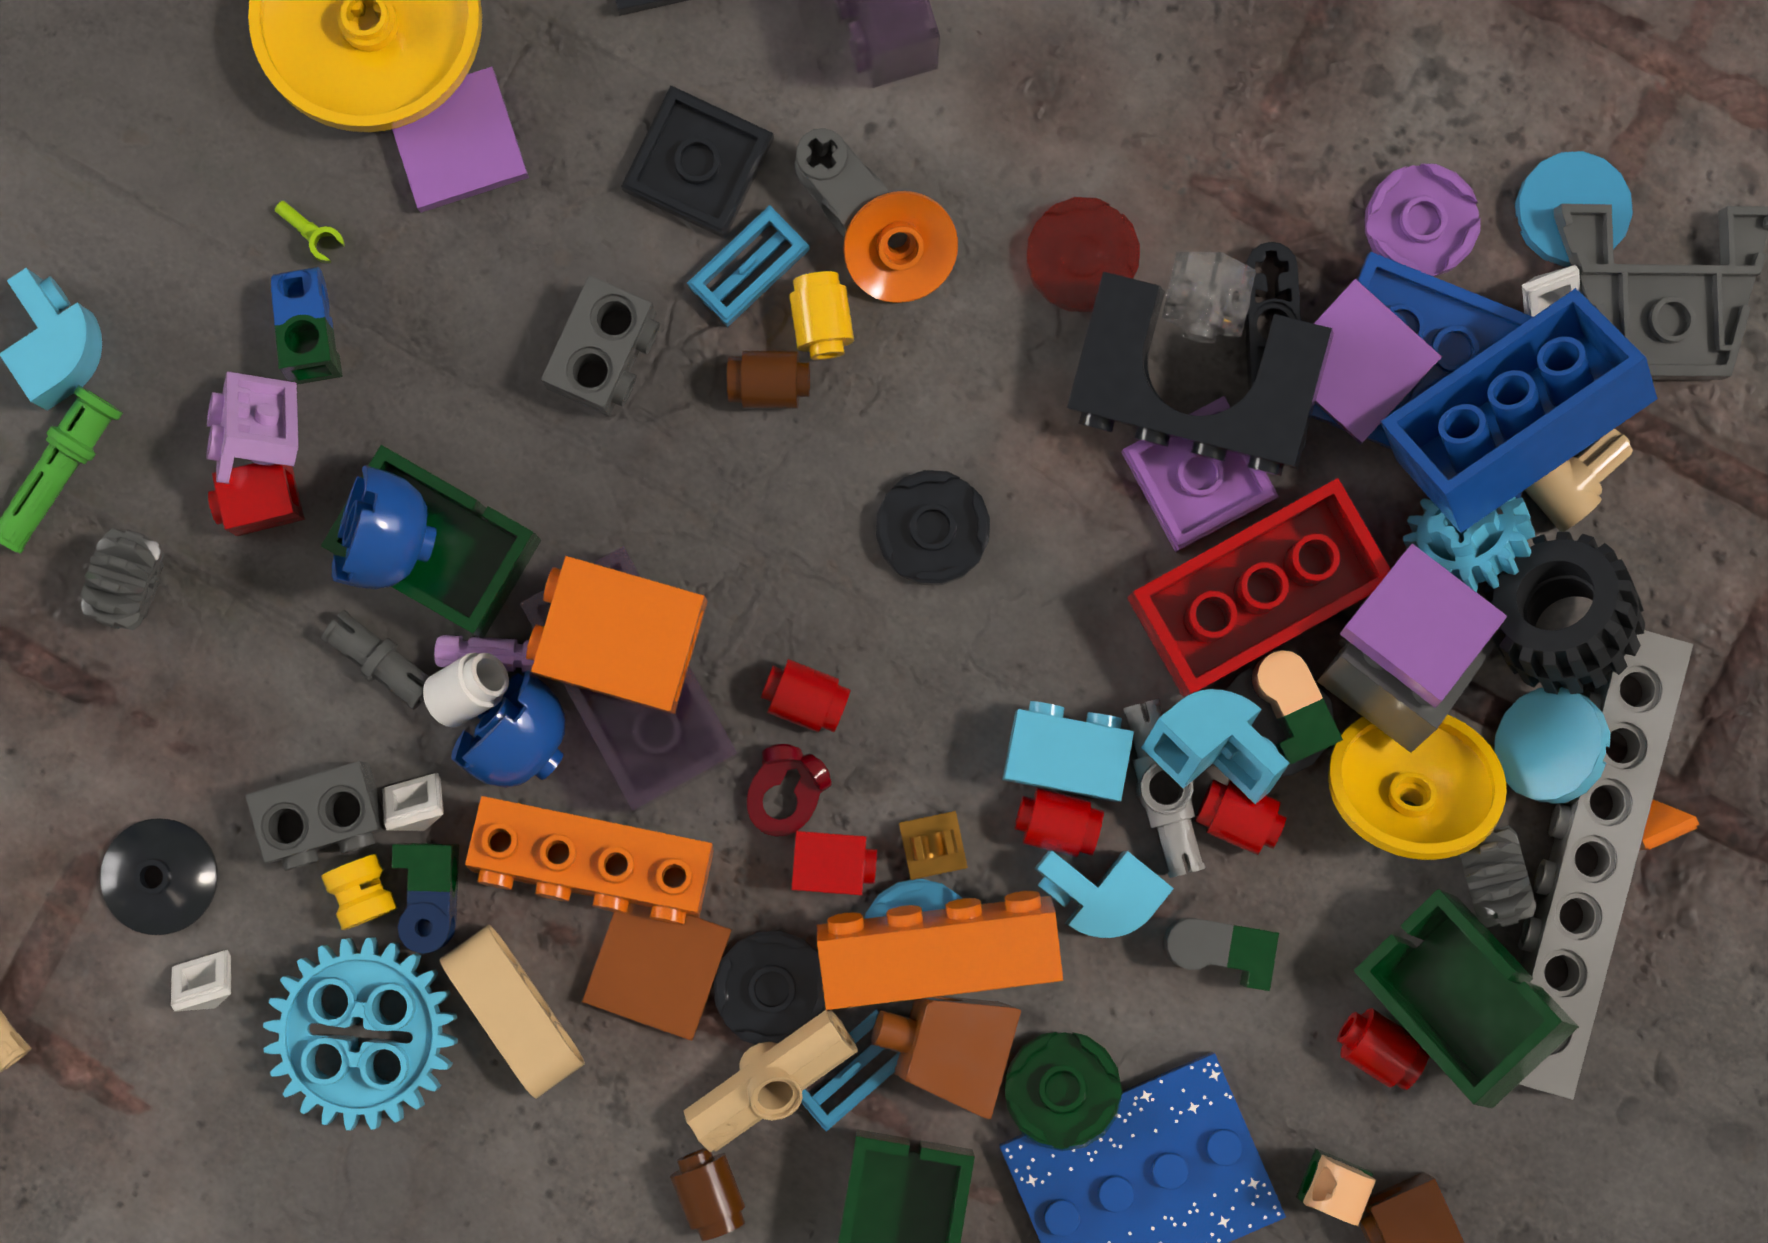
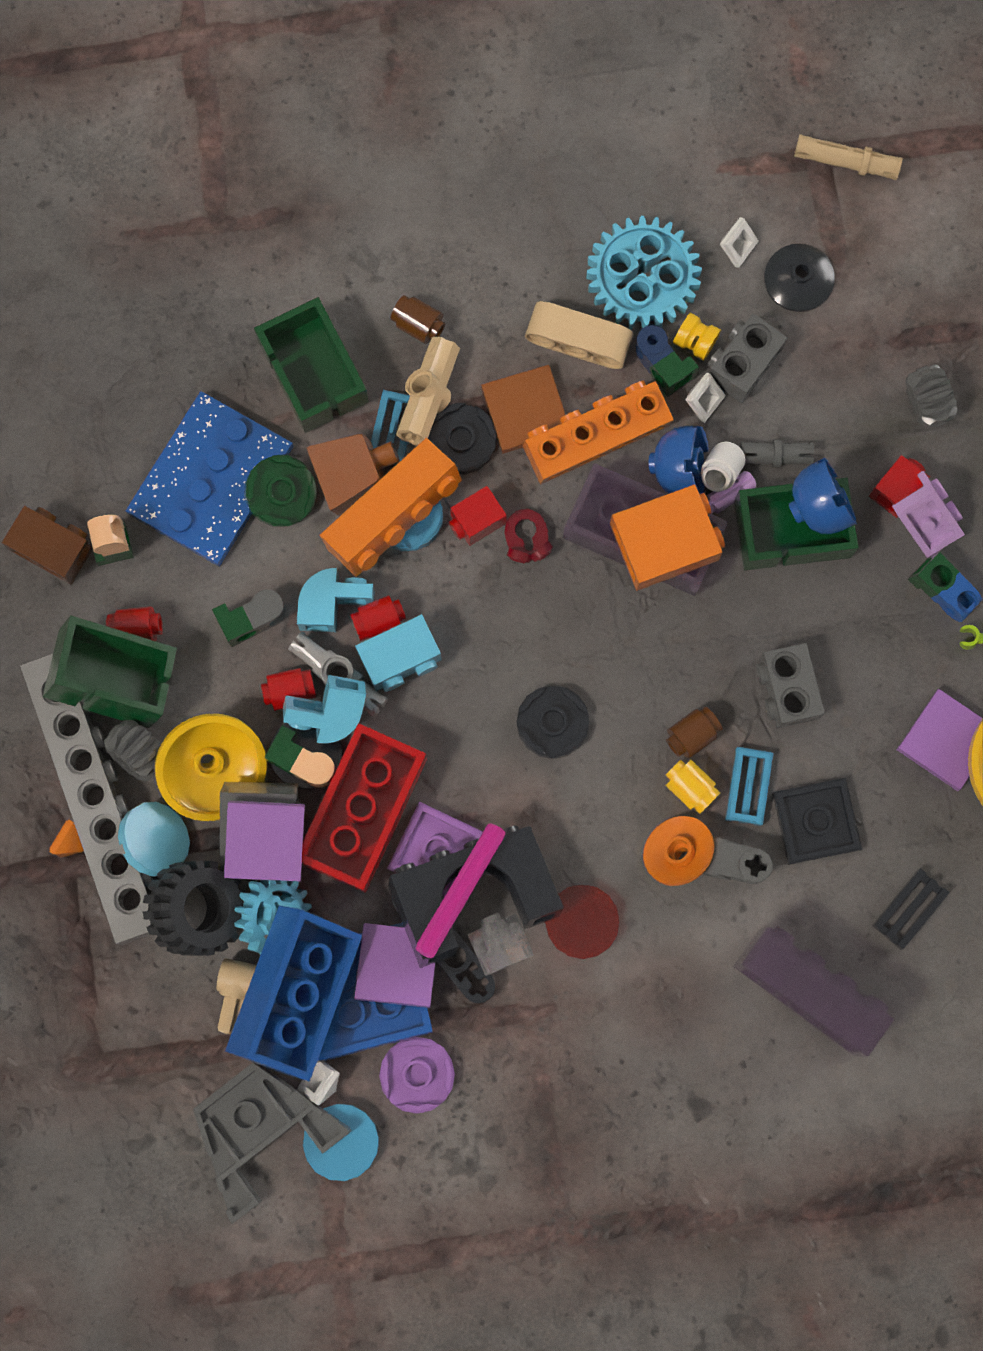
camera: 145 degrees right, 5 degrees down
red brick [760,659,851,733] -> none
pearl gold tile [899,811,968,880] -> none
none -> dark pink axle [416,823,505,958]

